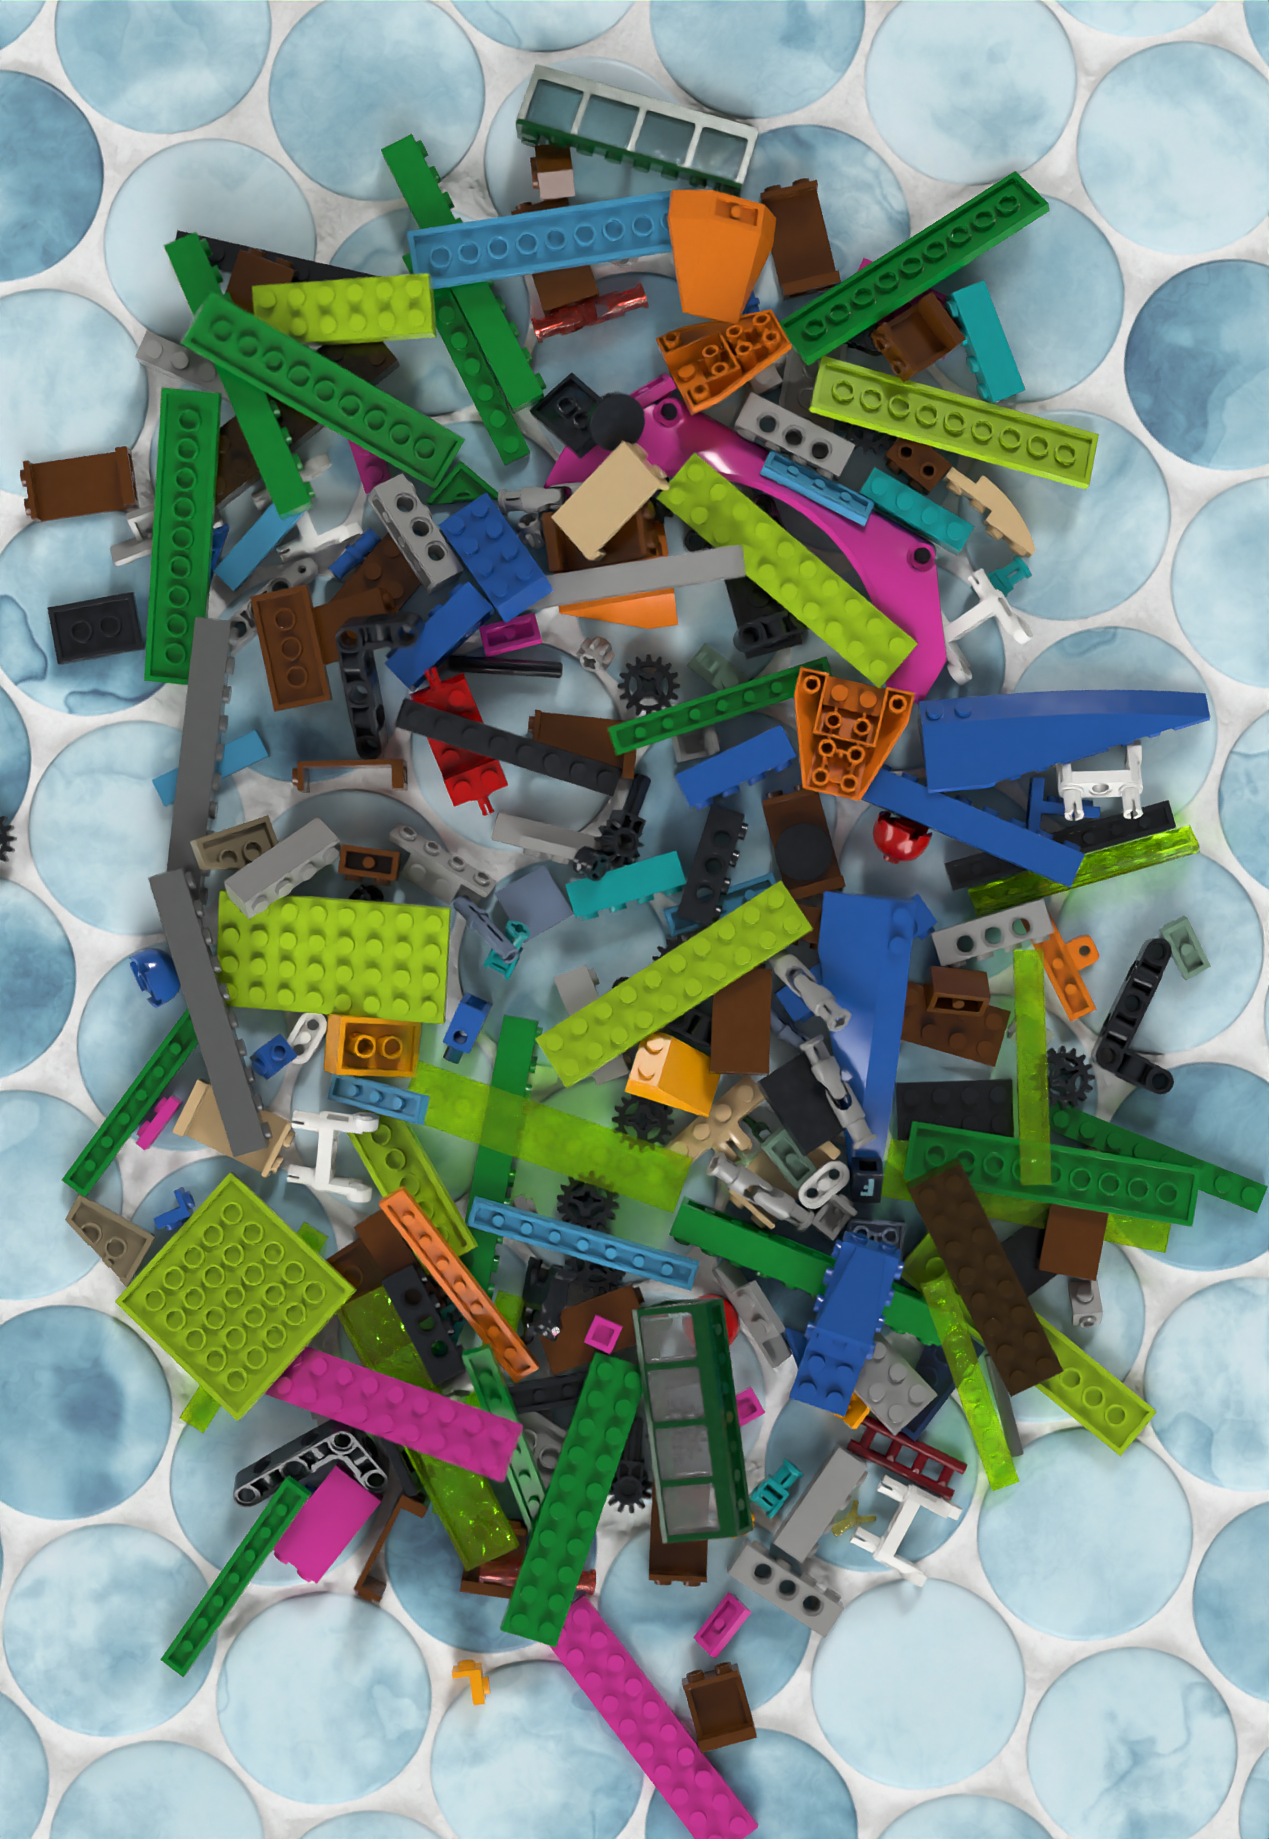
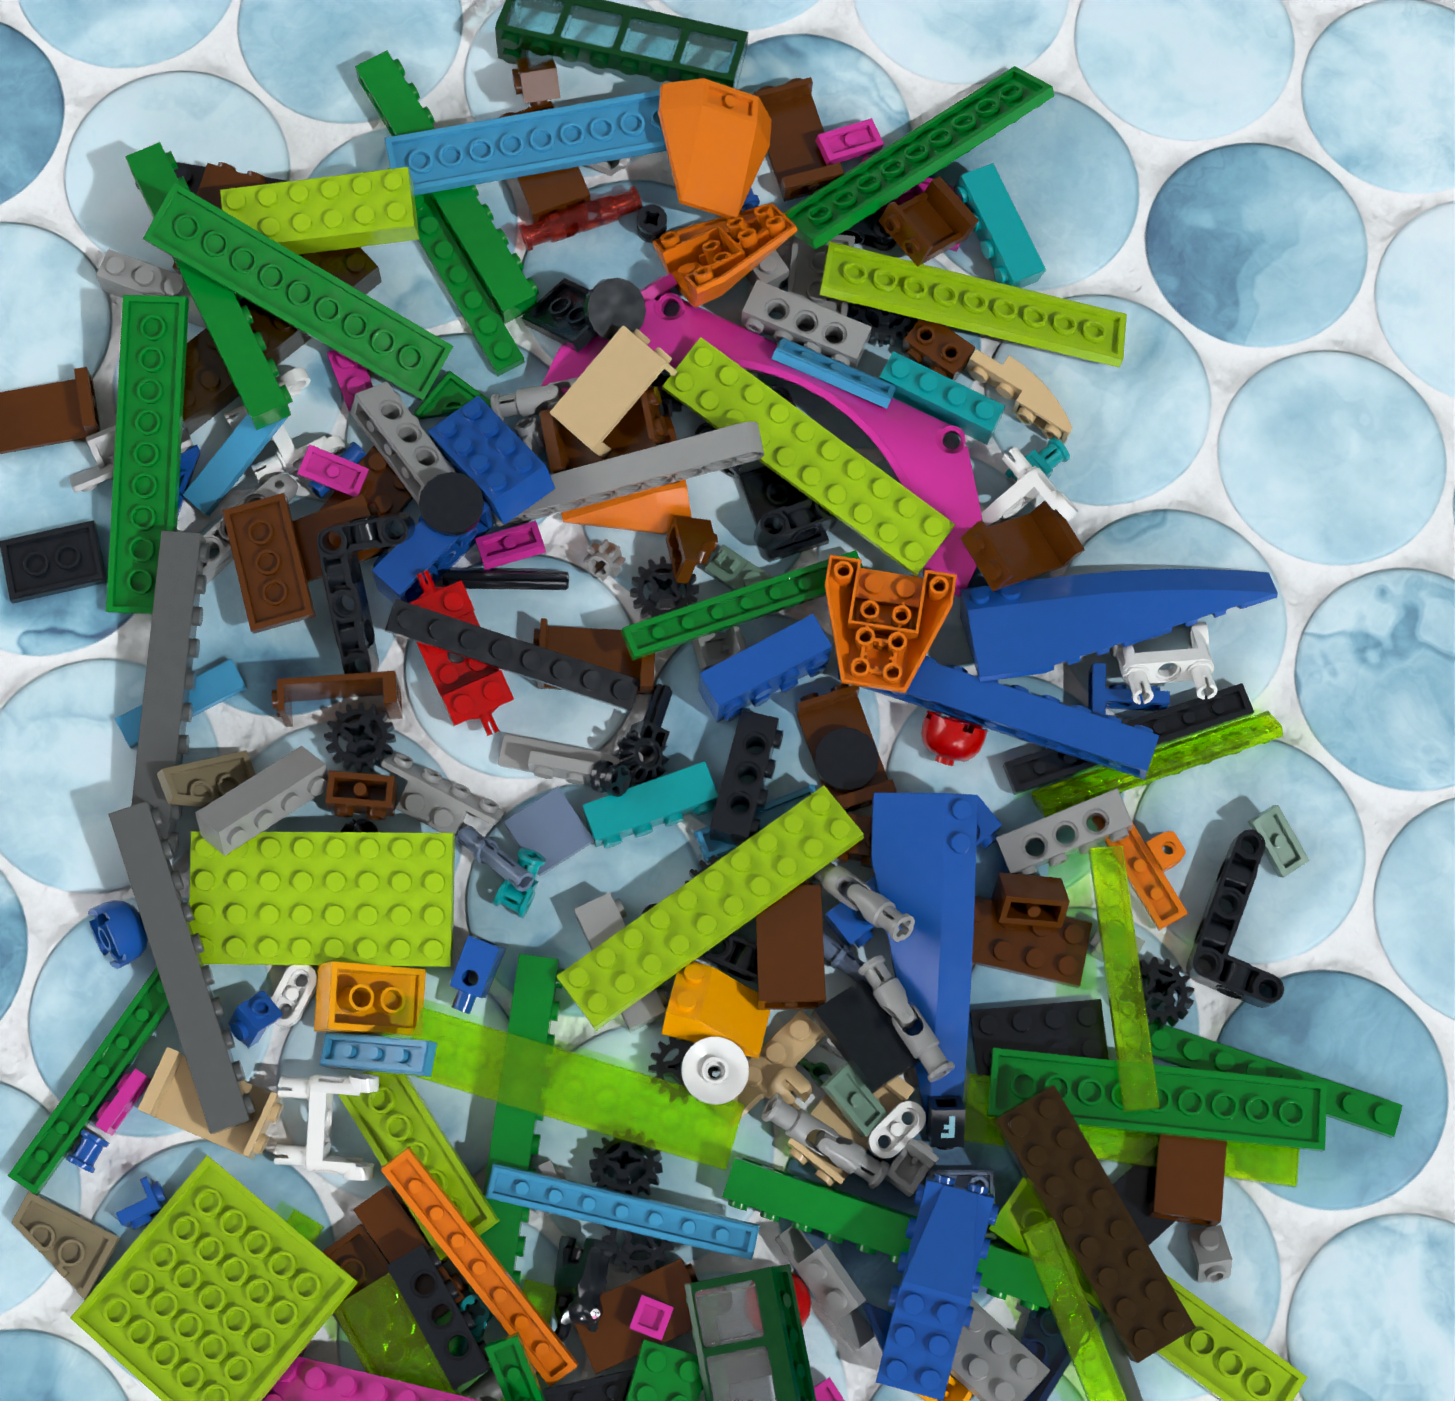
camera: 10 degrees left, 15 degrees down
none -> blue bush [66,1129,110,1173]
none -> dark pink plate [297,444,369,498]
none -> black gear [324,702,396,773]
none -> black tile [419,472,484,537]
none -> black wheel [637,204,667,243]
none -> reddish brown arch [665,516,718,584]
none -> white dish [681,1037,749,1105]
none -> dark pink plate [815,118,884,166]
none -> reddish brown panel [960,500,1085,592]

